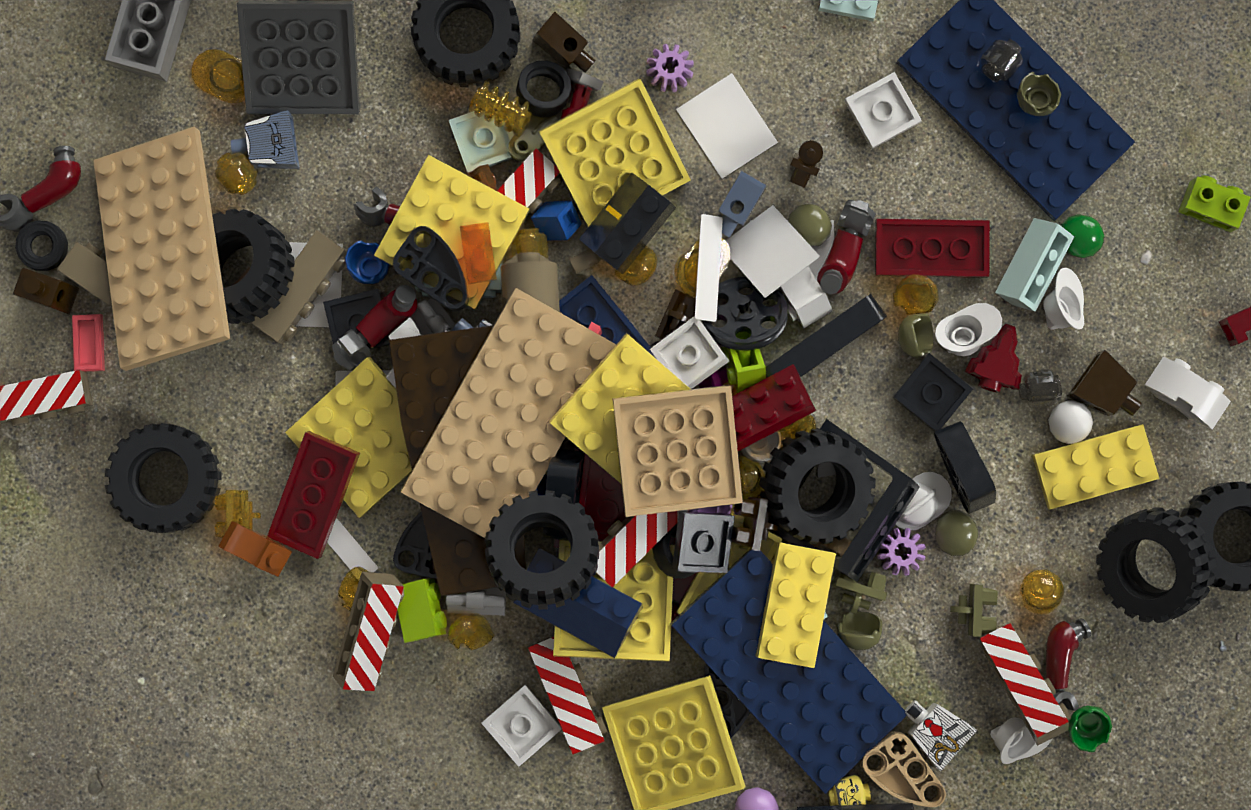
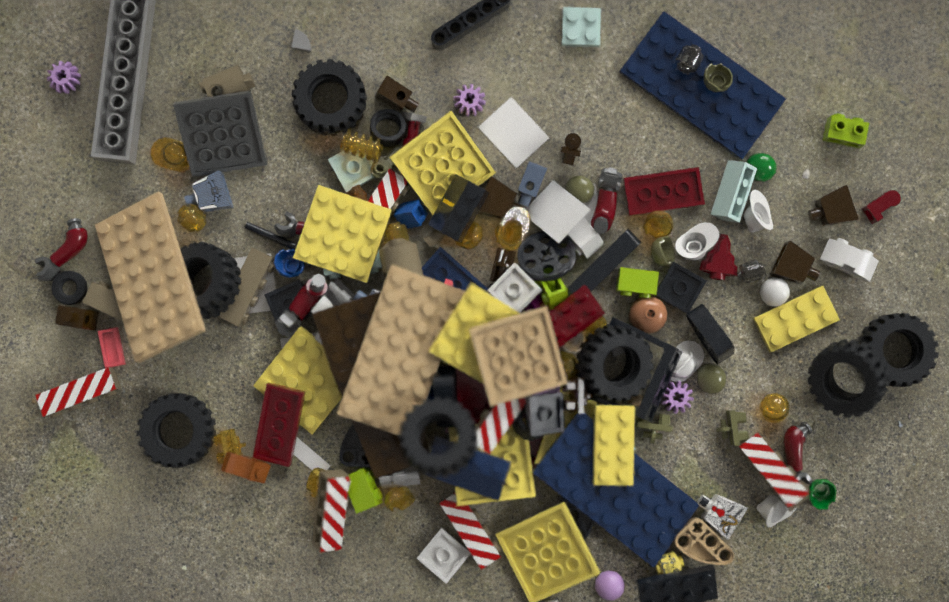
camera: 10 degrees left, 0 degrees up
black beam [393,226,469,311] -> none
clear orange plate [460,222,497,284] -> none
white sticker [695,214,723,322] -> none
olive hair [838,611,883,651] -> none
white plate [844,72,922,150] -> none
none -> black bar [244,222,298,250]
none -> dark brown torso [478,176,524,220]
none -> lime brick [616,267,659,298]
none -> nougat cylinder [628,296,667,334]
none -> dark brown torso [808,185,859,226]

